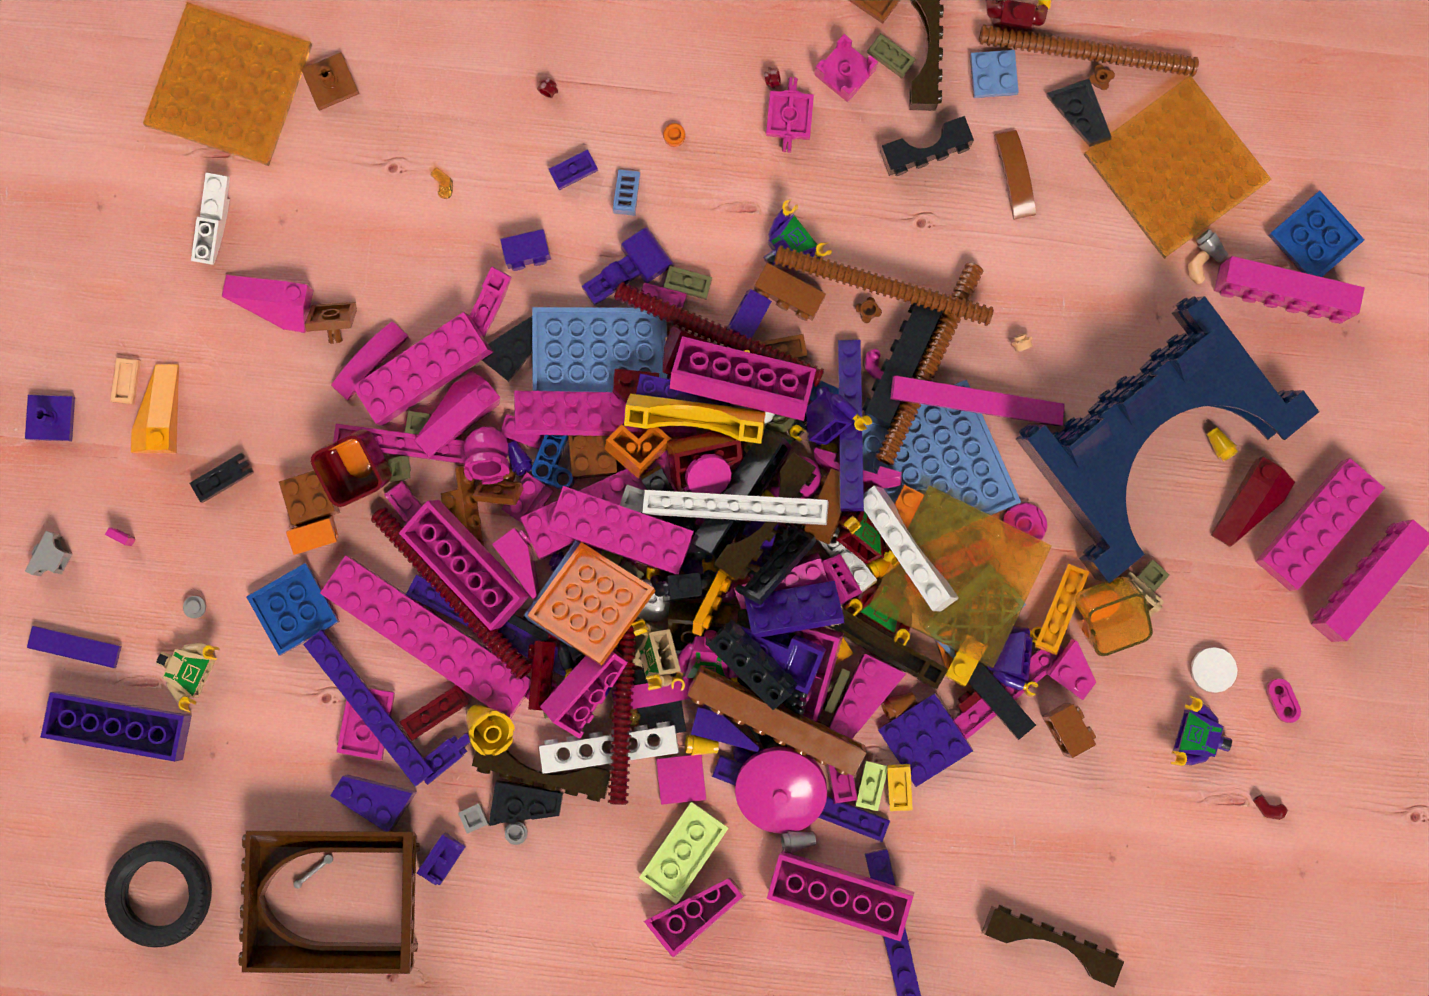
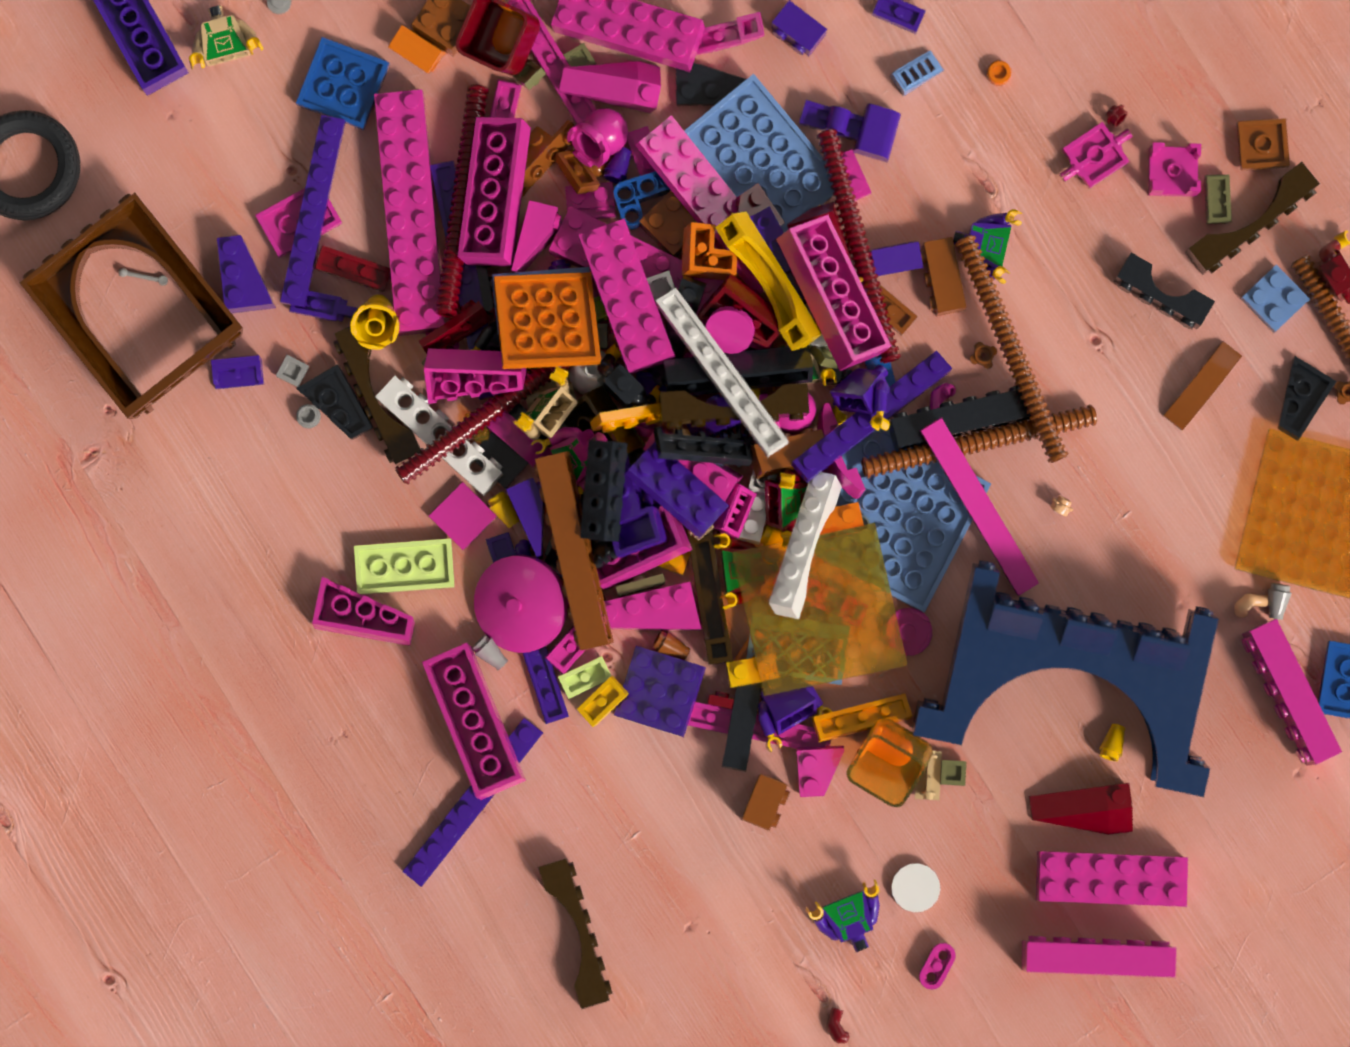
camera: 45 degrees right, 0 degrees up
olive plate [664,266,712,300] -> none

